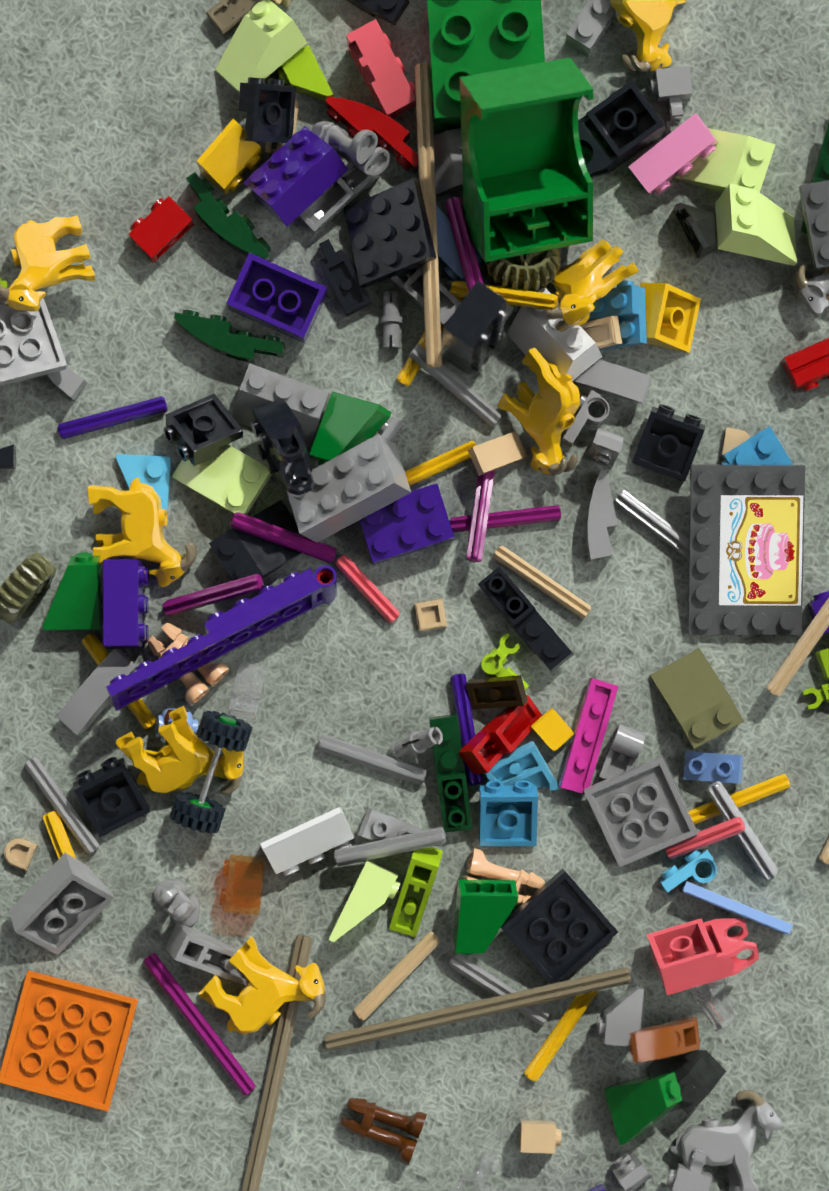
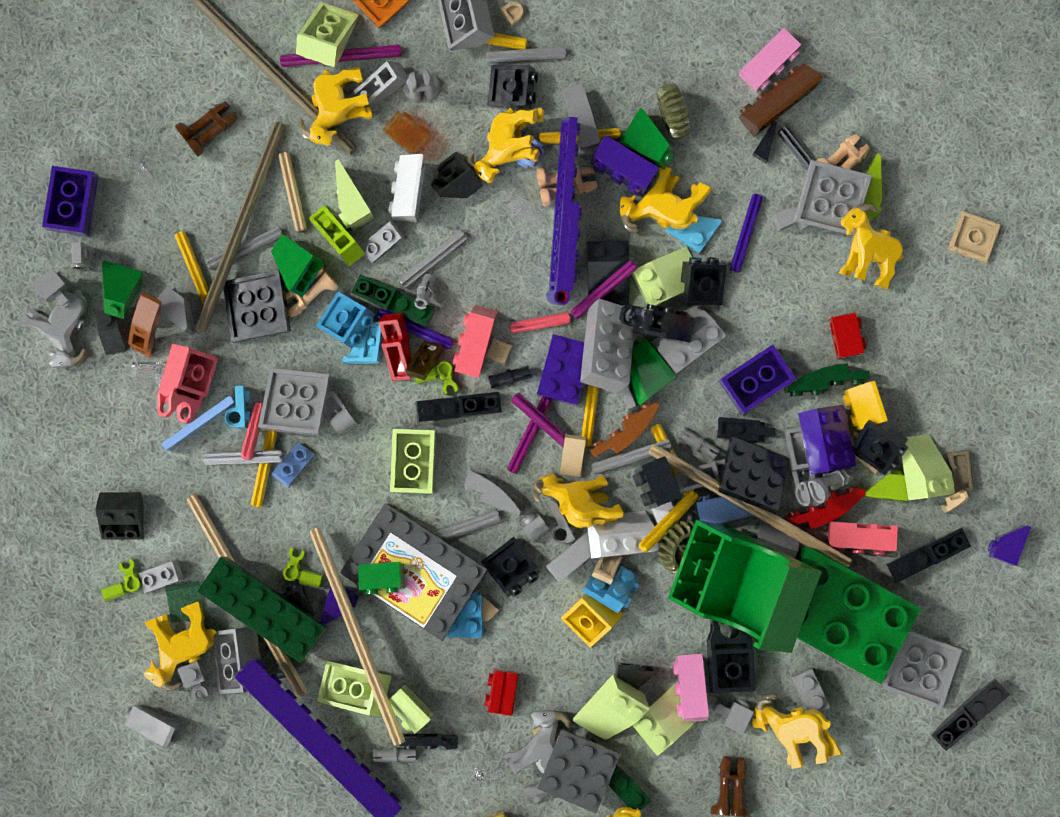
camera: 125 degrees right, 0 degrees up
magenta axle [162,574,264,616] -> none
black axle [170,711,253,834] -> none
dark green slope [174,310,285,364] -> none
light grey axle [334,827,446,866] -> none
magenta axle [445,197,483,292] -> none
tan axle [493,545,591,619] -> none
tan brick [519,1120,561,1154] -> none
yellow slope [531,708,574,751] -> none
yellow animal [546,239,639,332] -> none
dark pink plate [558,678,619,795] -> none
olive slope [650,648,744,749] -> none
none -> yellowish green slope [296,2,359,67]
none -> green brick [358,562,405,595]
none -> yellowish green brick [390,429,436,494]
none -> pearl dark grey slope [431,152,483,198]
none -> coral wedge [453,305,498,378]
none -> black pin [488,365,532,389]
none -> dark orange slope [589,400,659,458]
none -> reddish brown piece [710,756,750,817]

